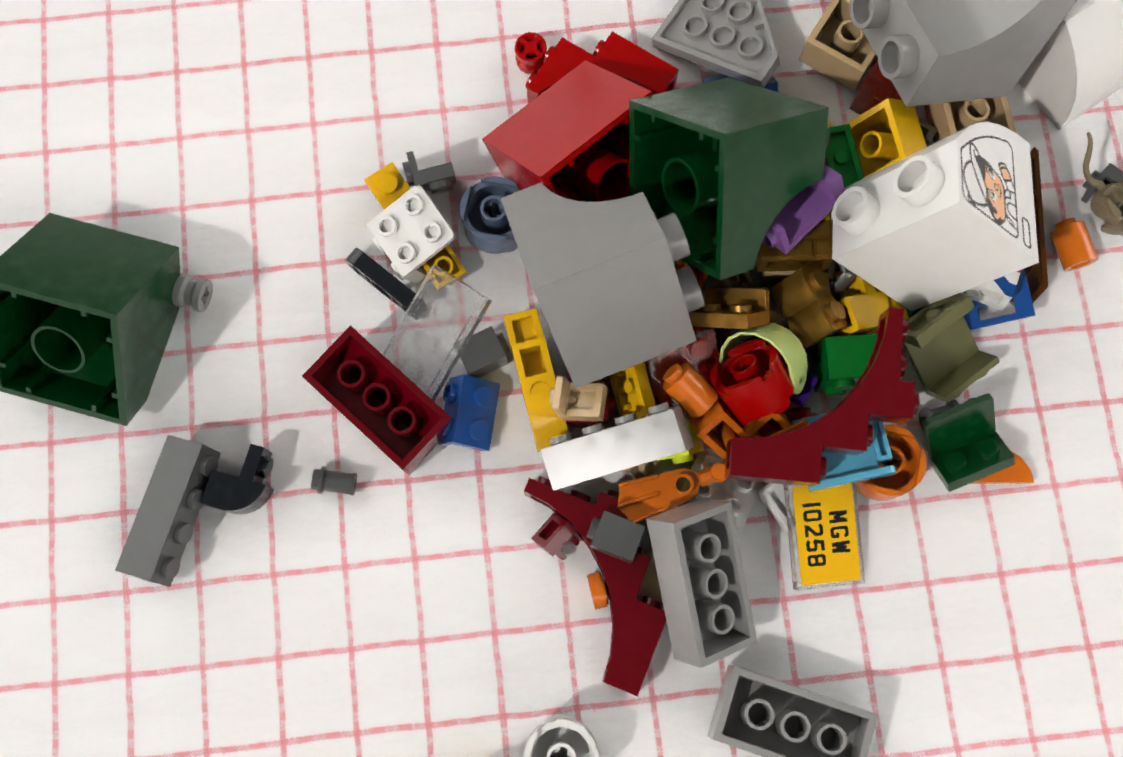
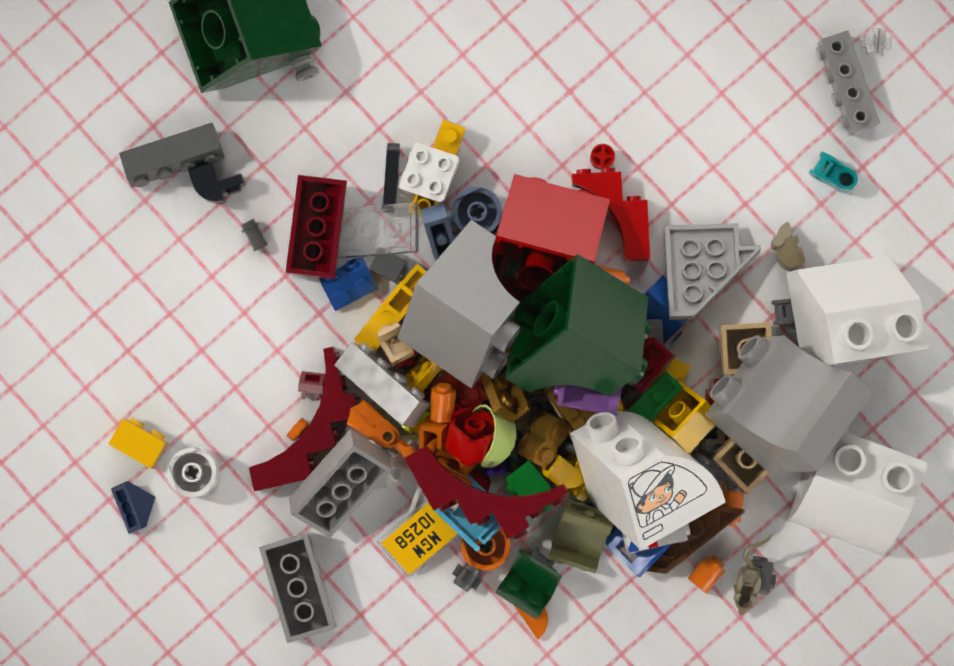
camera: 60 degrees right, 10 degrees up
dark grey bracket [402,151,456,195] -> none
dark grey brick [586,510,645,564] -> none
none -> sand blue brick [420,203,458,261]
none -> dark grey gear [452,562,483,592]

